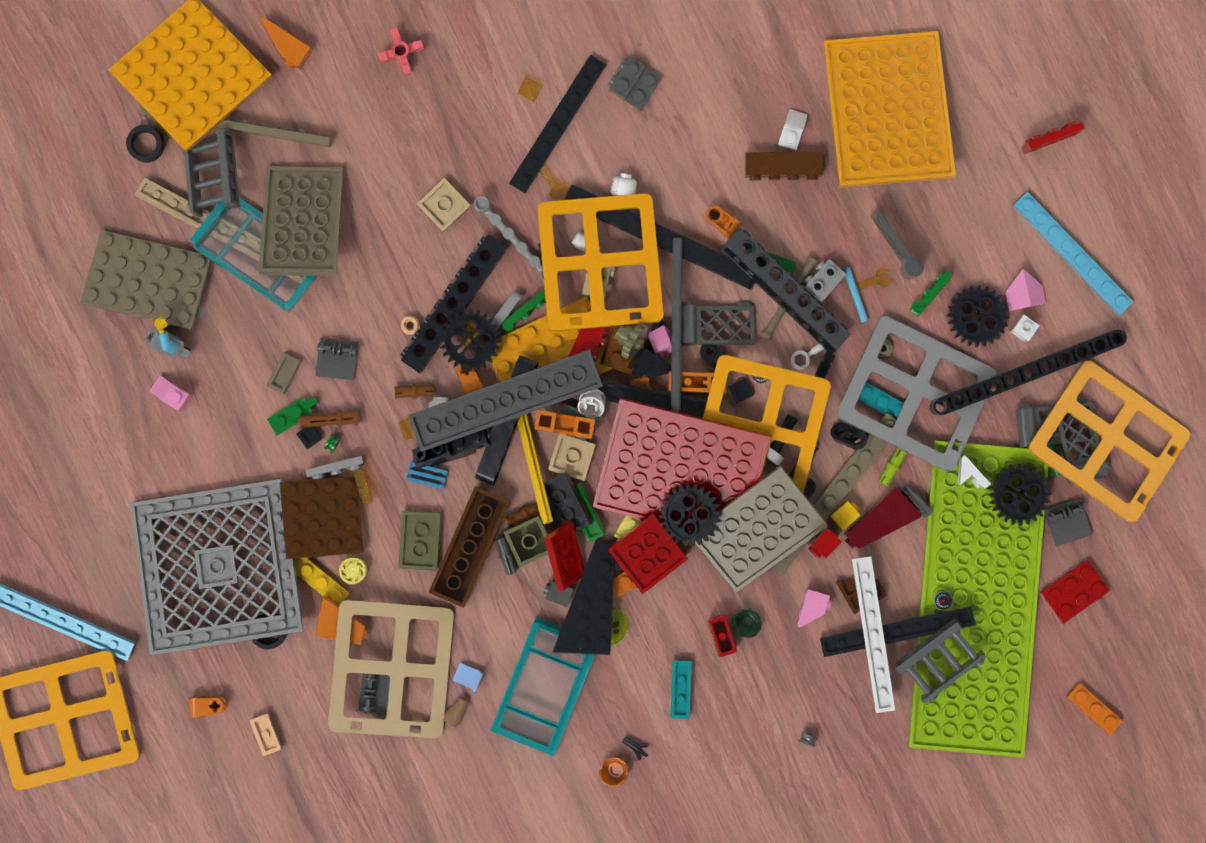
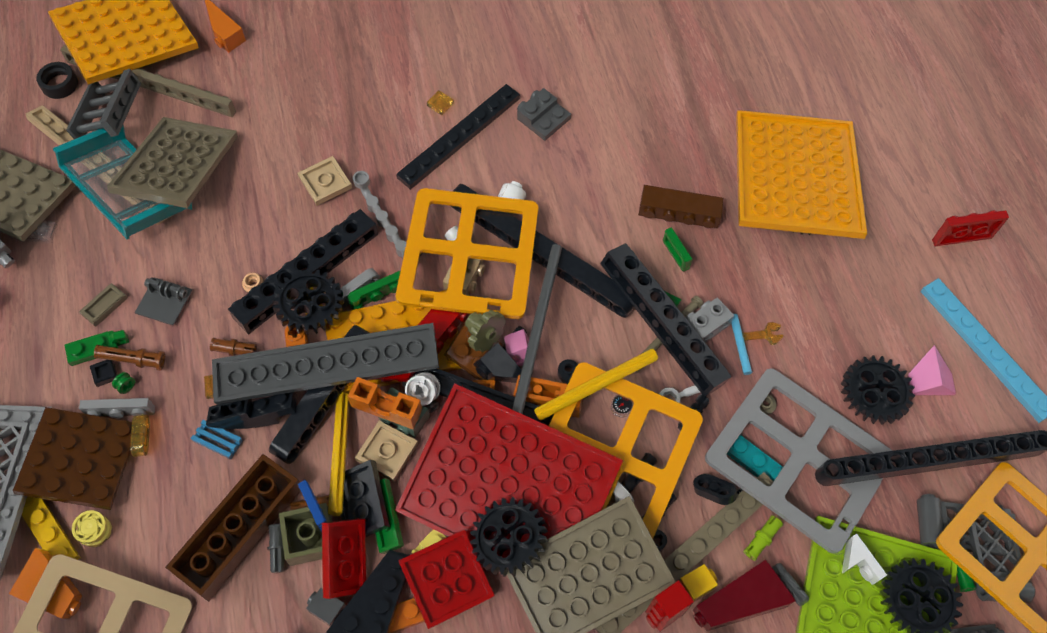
camera: 10 degrees right, 25 degrees down
coral pin [377,28,424,75] -> none
olive plate [398,511,441,571] -> none
clear yellow bar [539,167,567,201] -> none
dark grey piece [681,302,755,346] -> none
orange piece [705,206,742,239] -> none
black tile [728,378,754,404] -> none
white slope [778,109,807,151] -> none
dark grey piece [870,209,924,280] -> none
green hinge [910,271,952,317] -> none
white brick [1009,315,1040,343] -> none
none -> blue tile [298,480,327,532]
none -> yellow axle [534,349,658,420]
none -> green tile [663,227,693,272]

